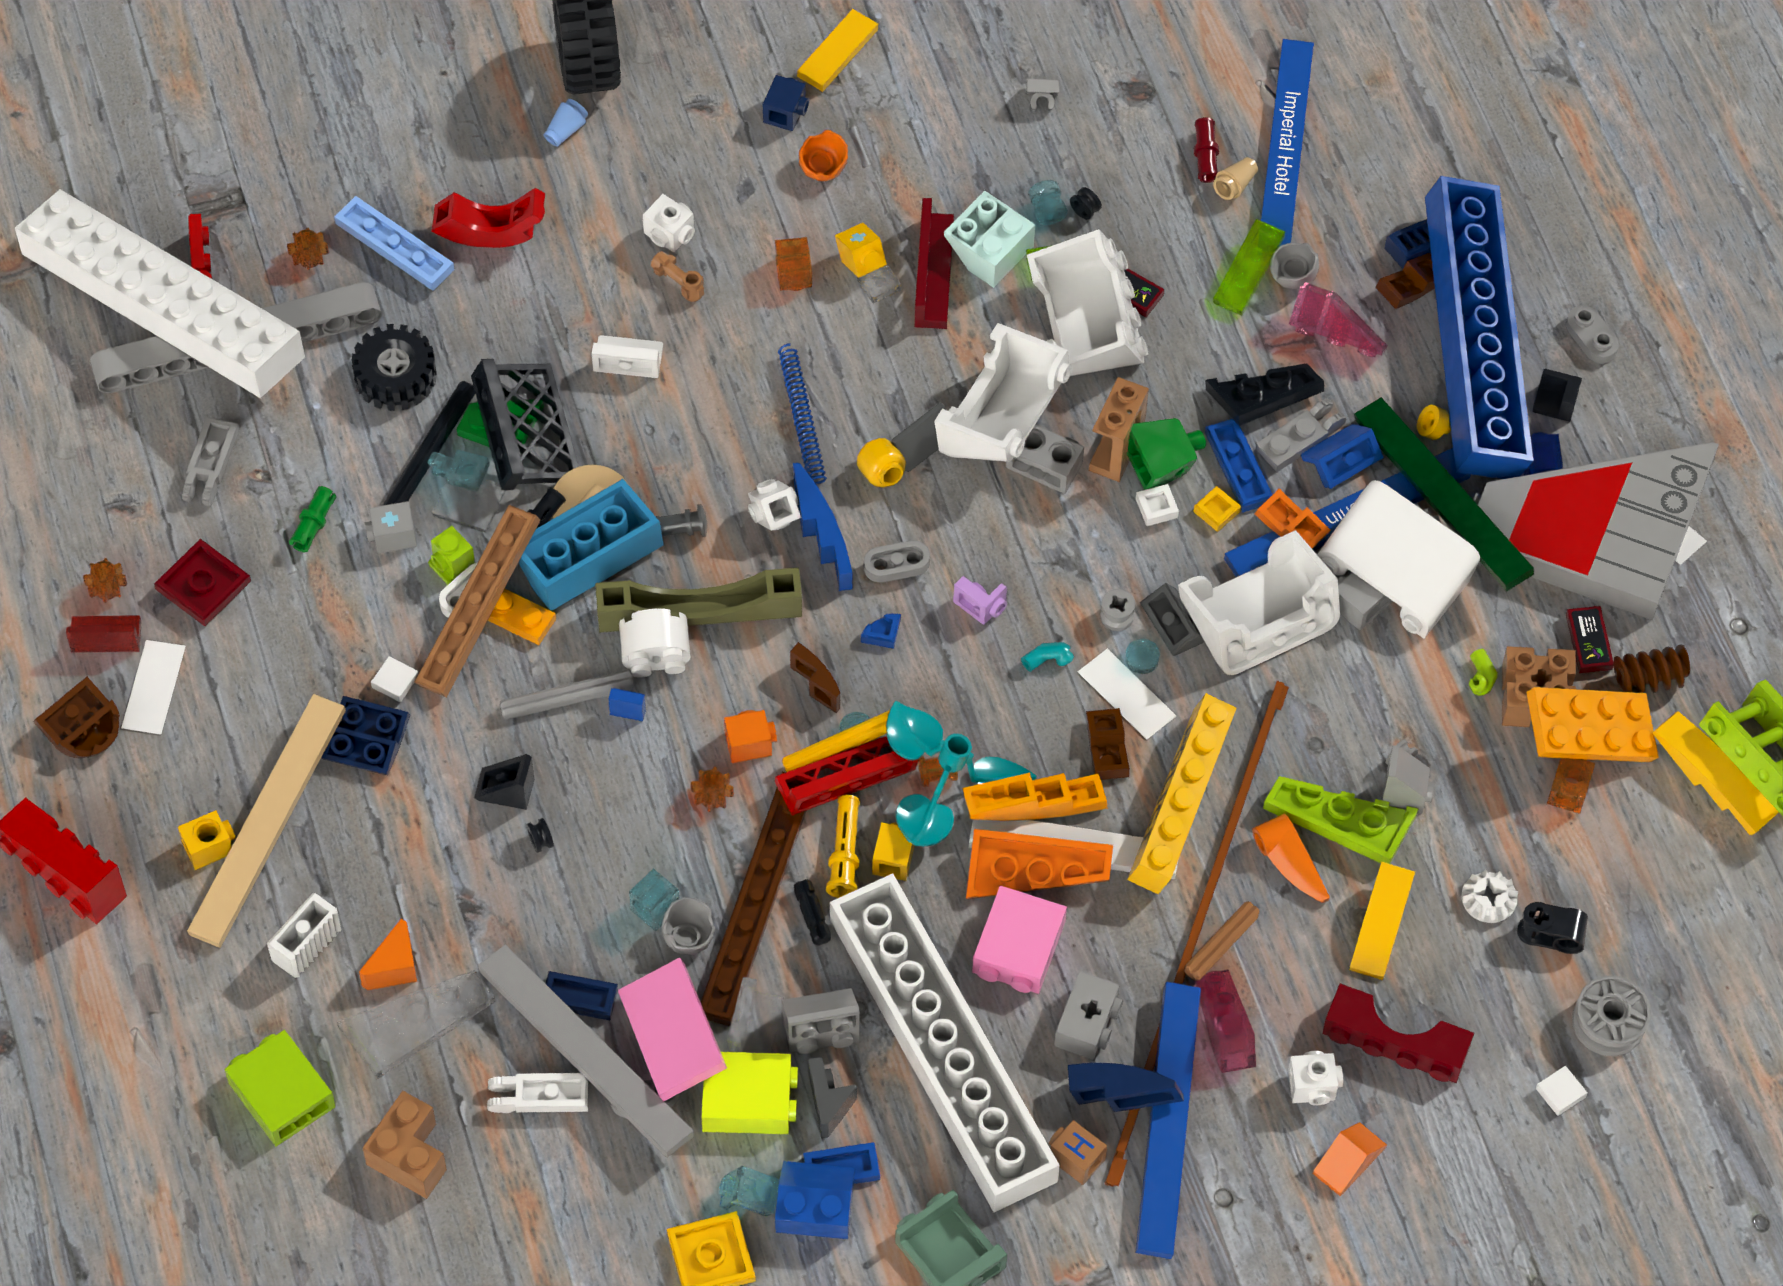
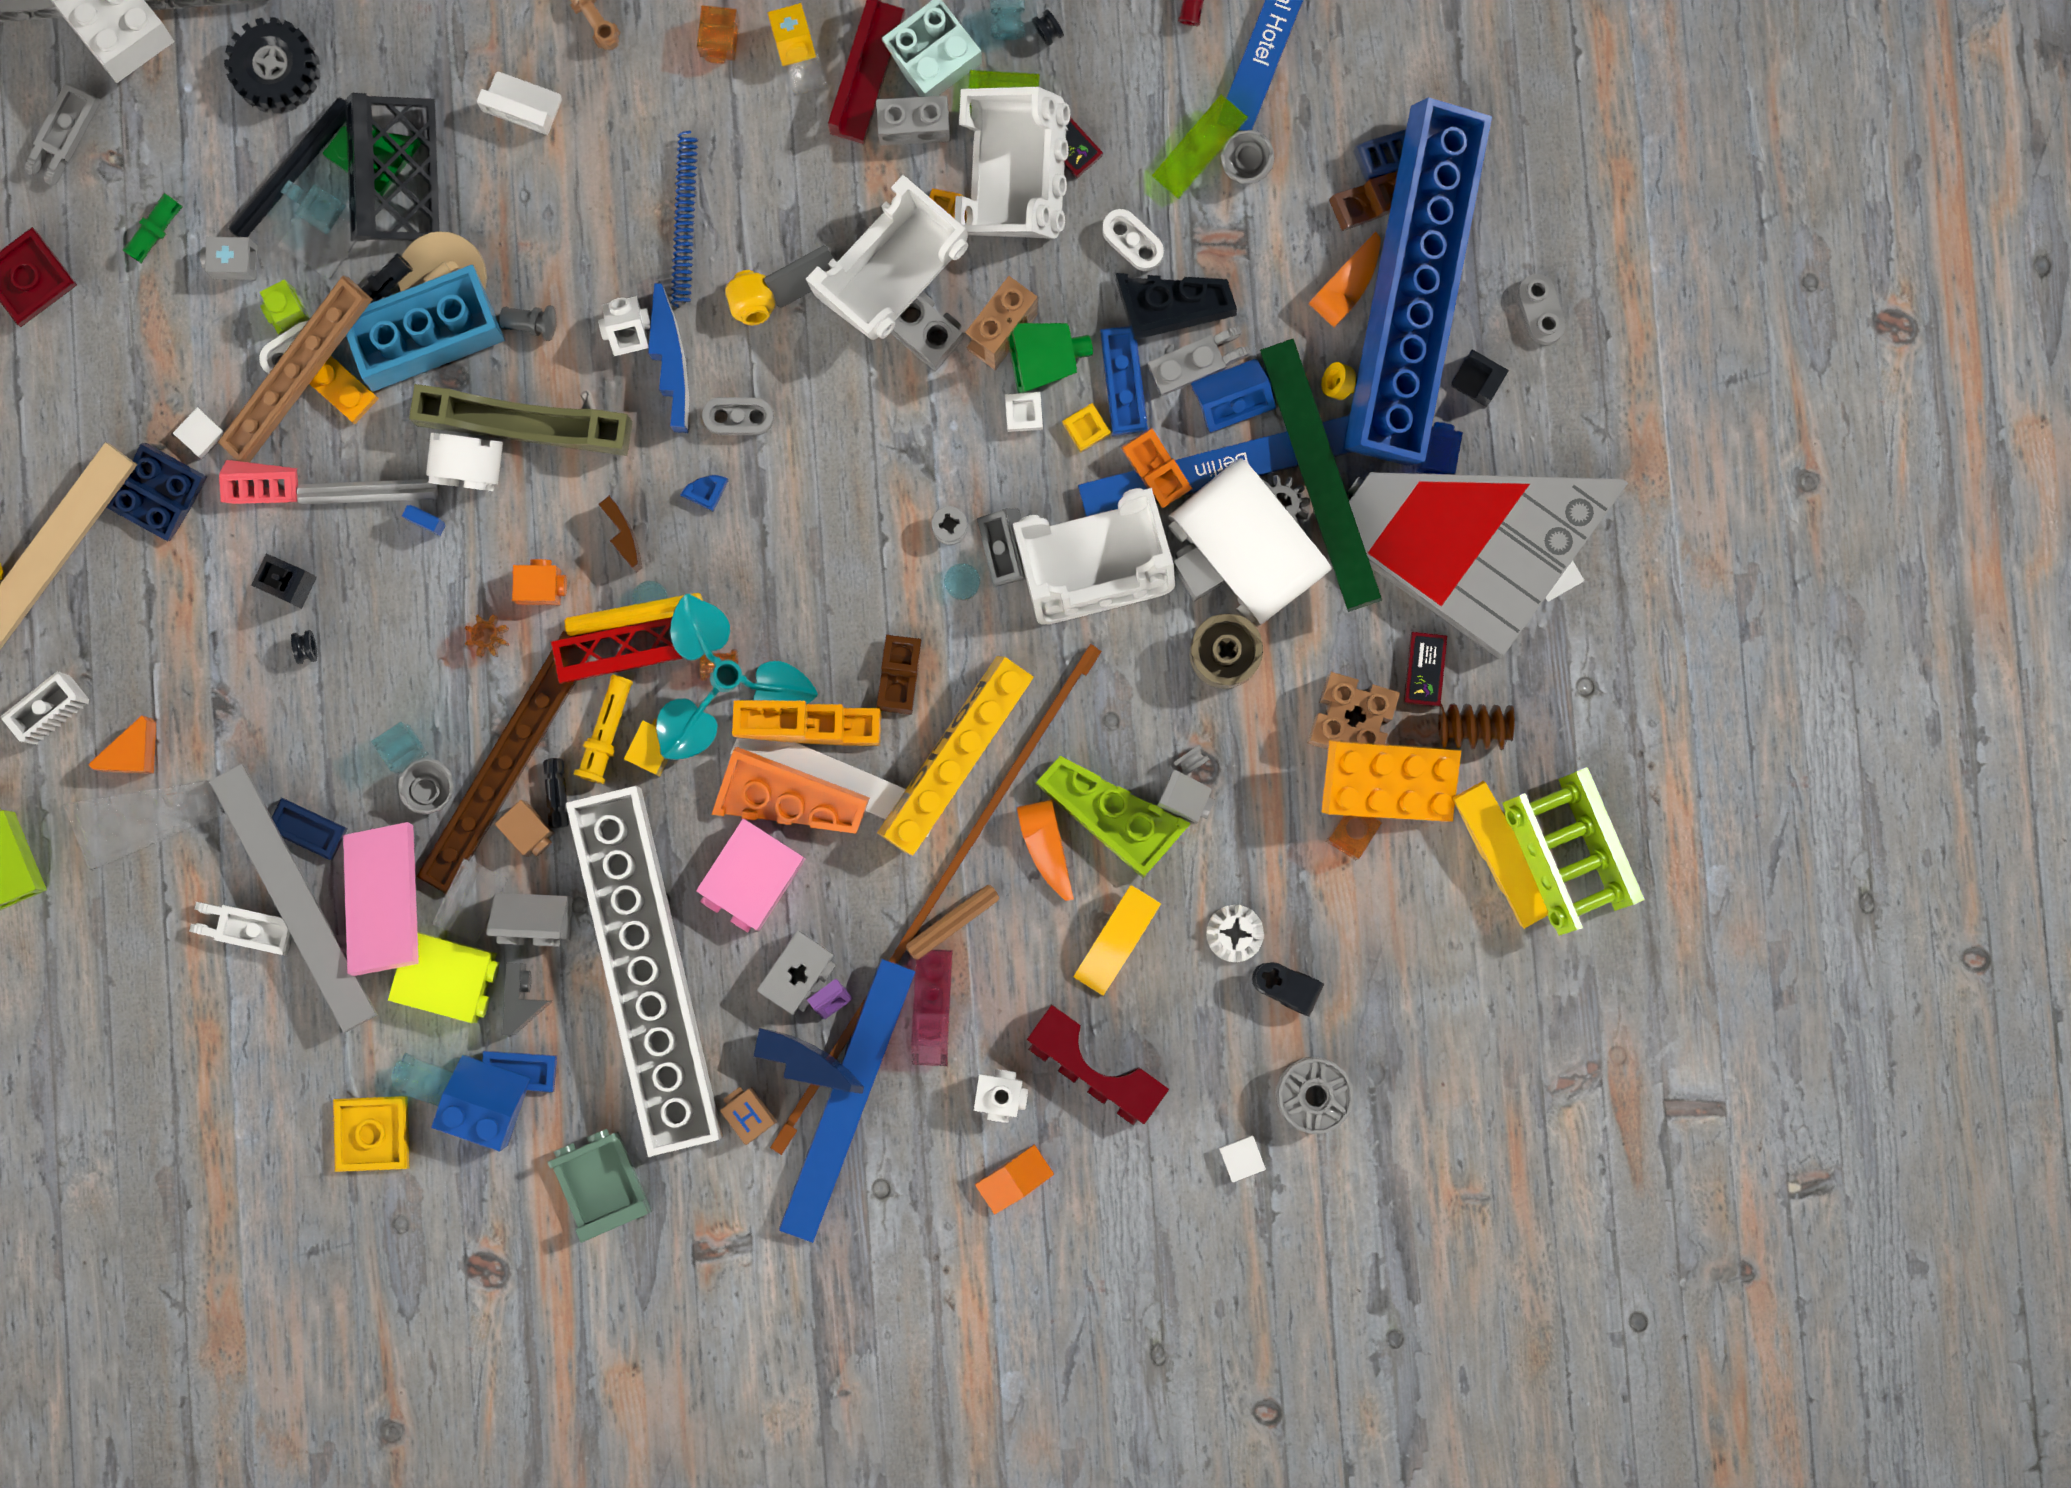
camera: 15 degrees right, 25 degrees up
medium nougat brick [363,1090,447,1199] -> none
lavender bracket [953,576,1007,625] -> none
teal arm [1021,642,1074,672] -> none
white sticker [1078,648,1176,740] -> none
tan cone [1213,157,1258,200] -> none
clear pink slope [1289,283,1388,357] -> none
lime arm [1469,648,1498,696] -> none
none -> coral slope [219,460,298,504]
none -> medium nougat brick [494,800,555,857]
none -> medium lavender tile [807,979,853,1020]
none -> light grey brick [876,96,950,145]
none -> white plate [1102,209,1164,271]
none -> dark tan brick [1189,614,1263,689]
none -> orange piece [1308,231,1381,328]

